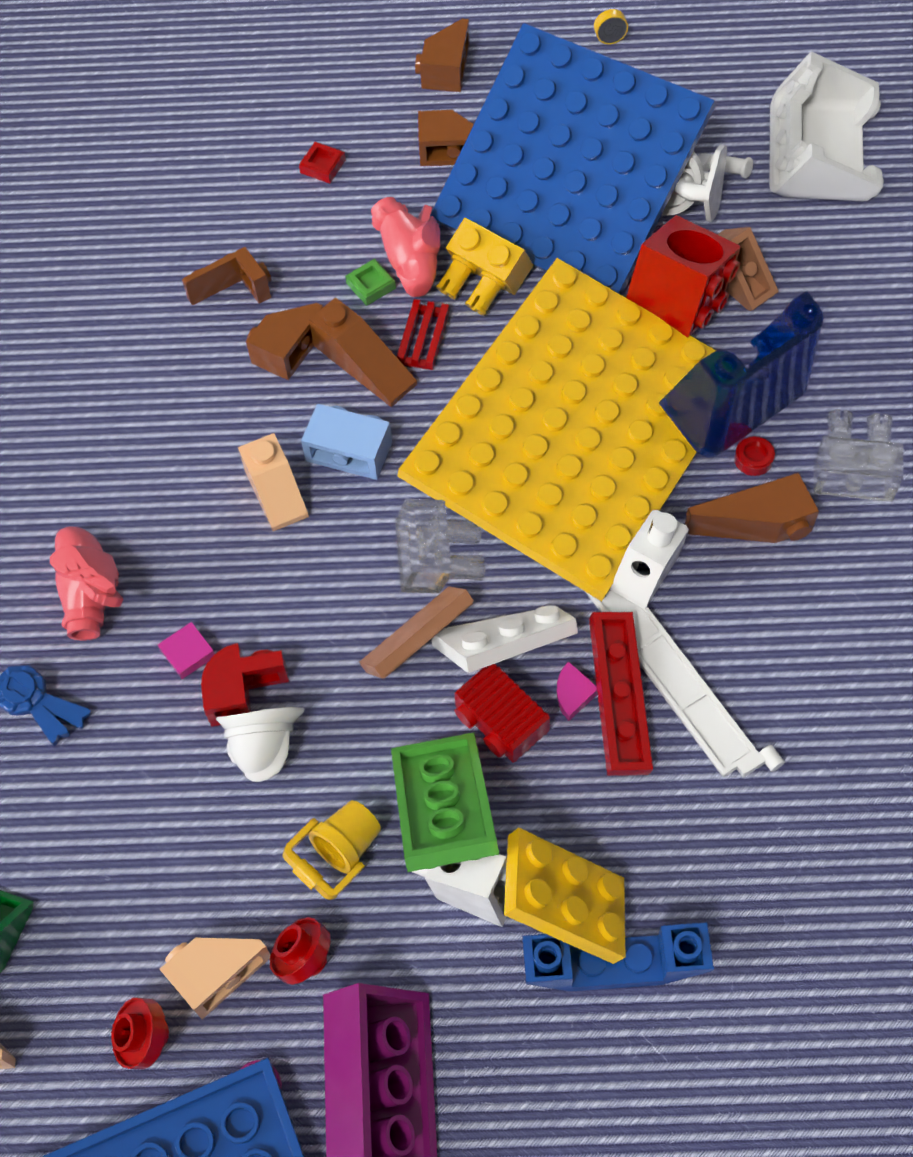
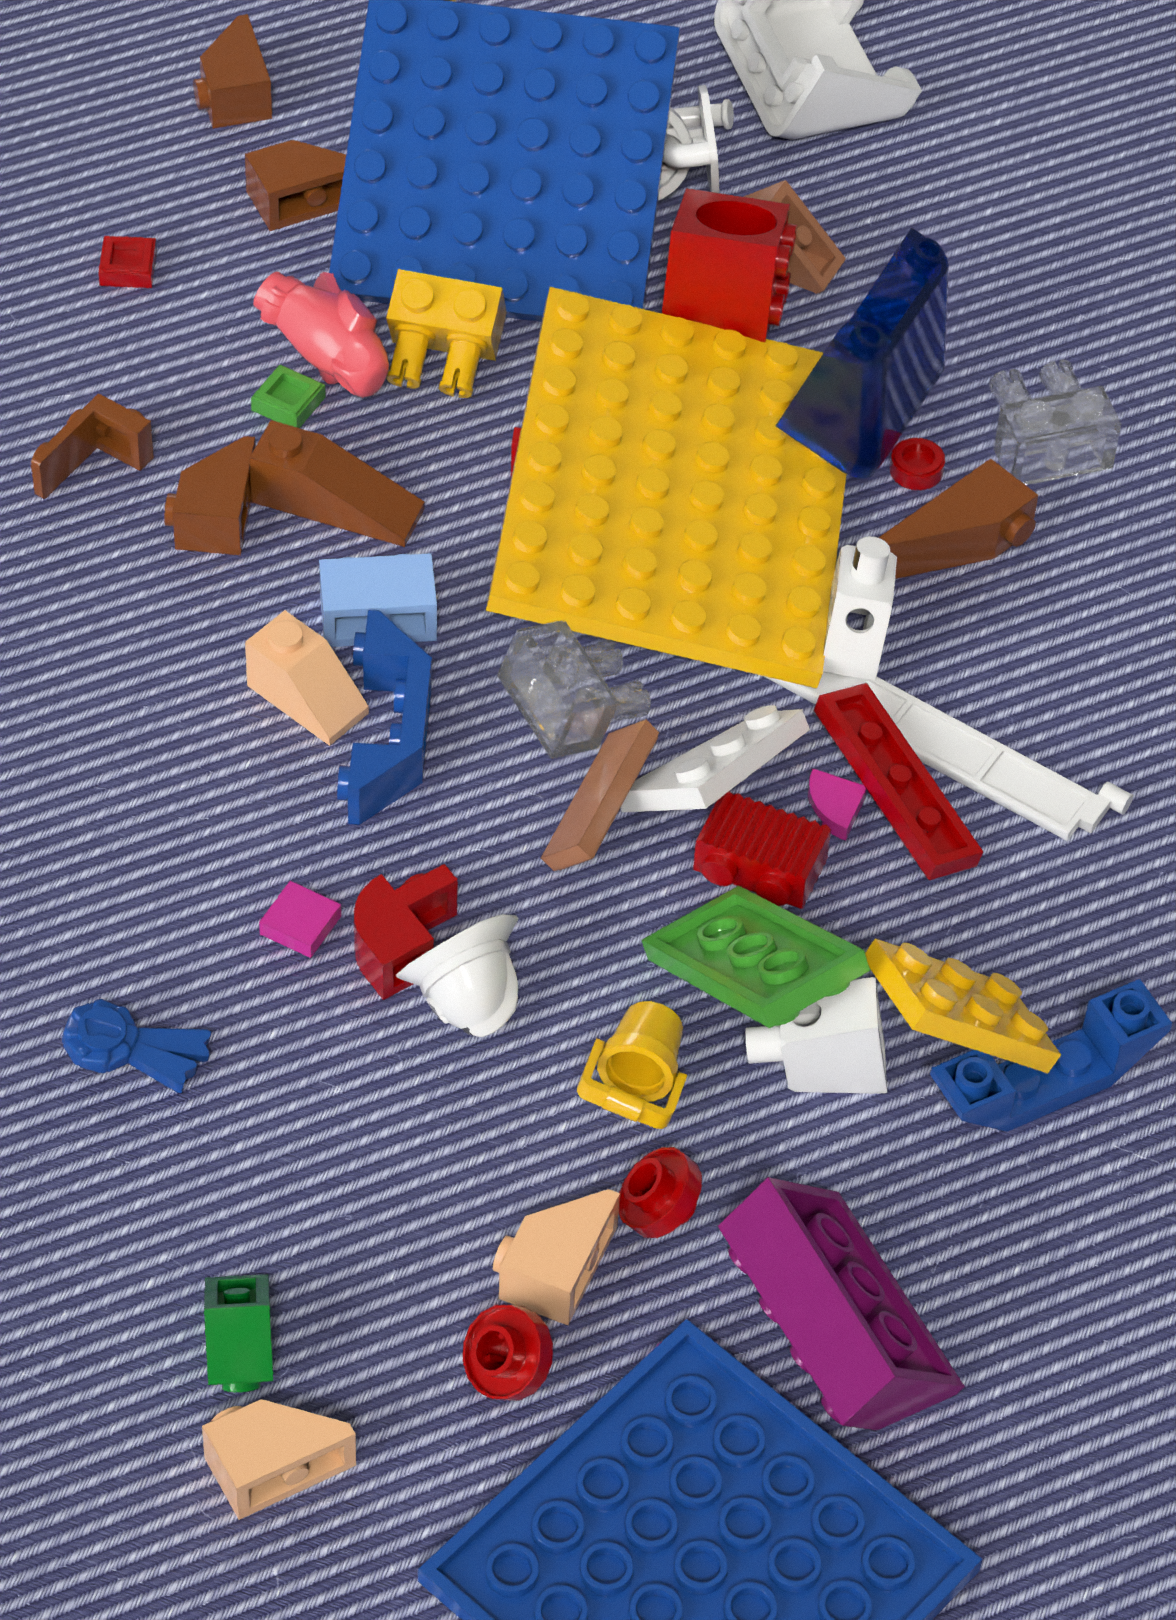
camera: 30 degrees left, 10 degrees down
coral animal [50,526,124,641] -> none
red tile [397,299,450,370] -> none
none -> blue slope [337,610,432,825]

